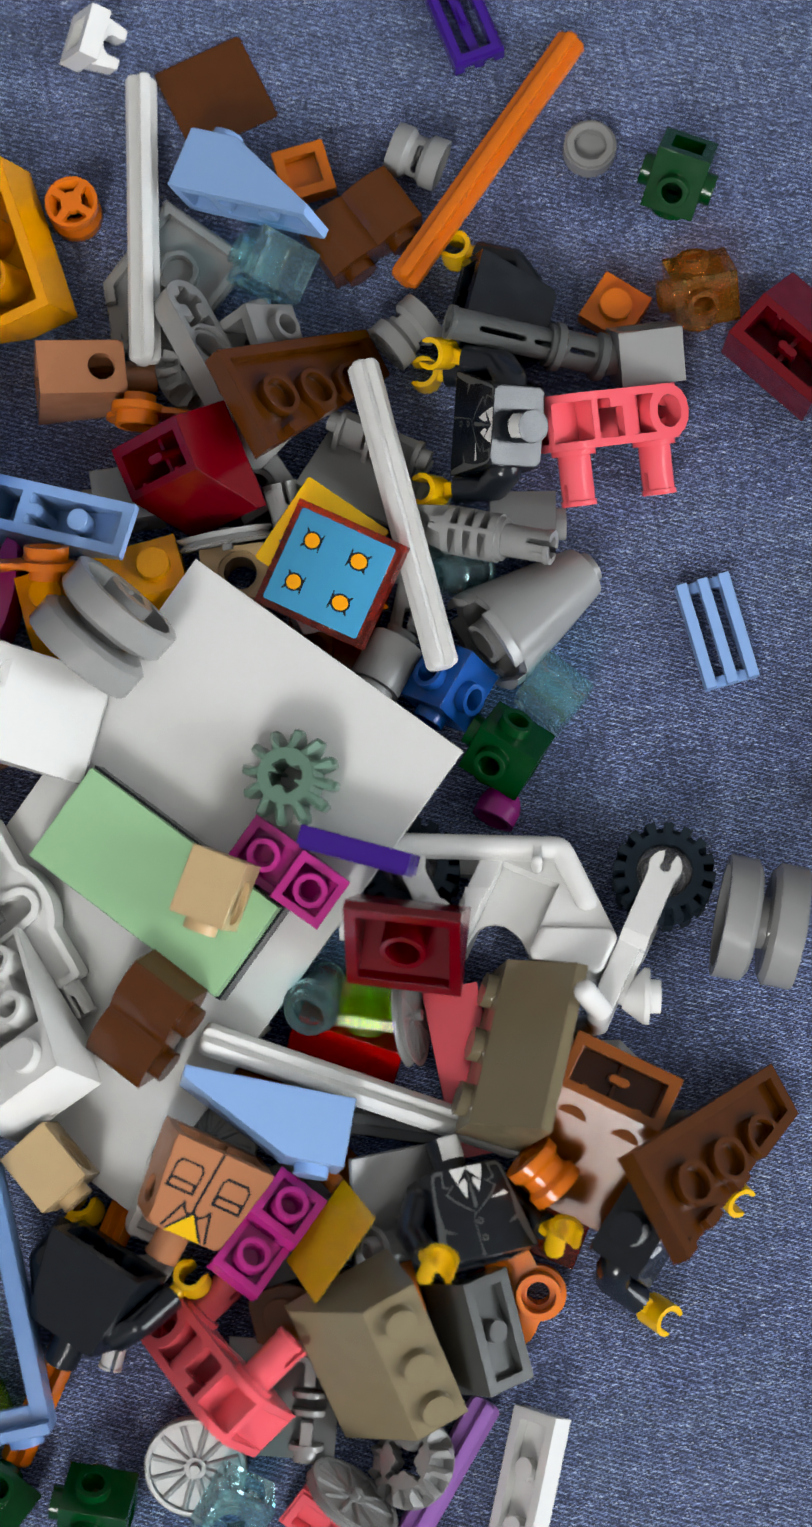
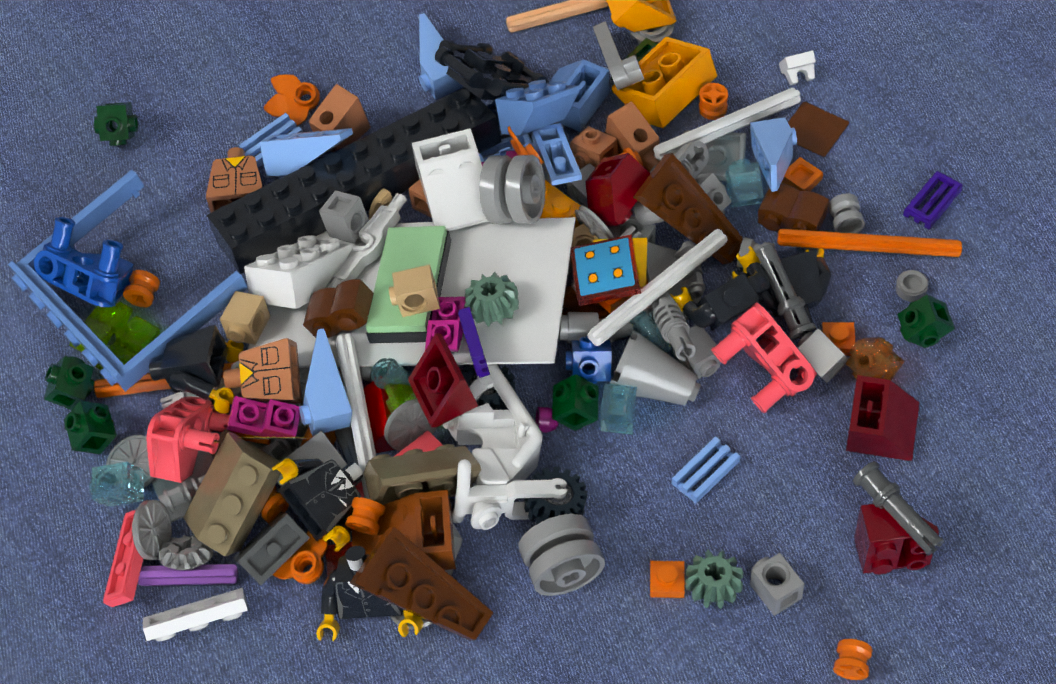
camera: 60 degrees right, 25 degrees down
none -> nougat brick [570,126,618,169]

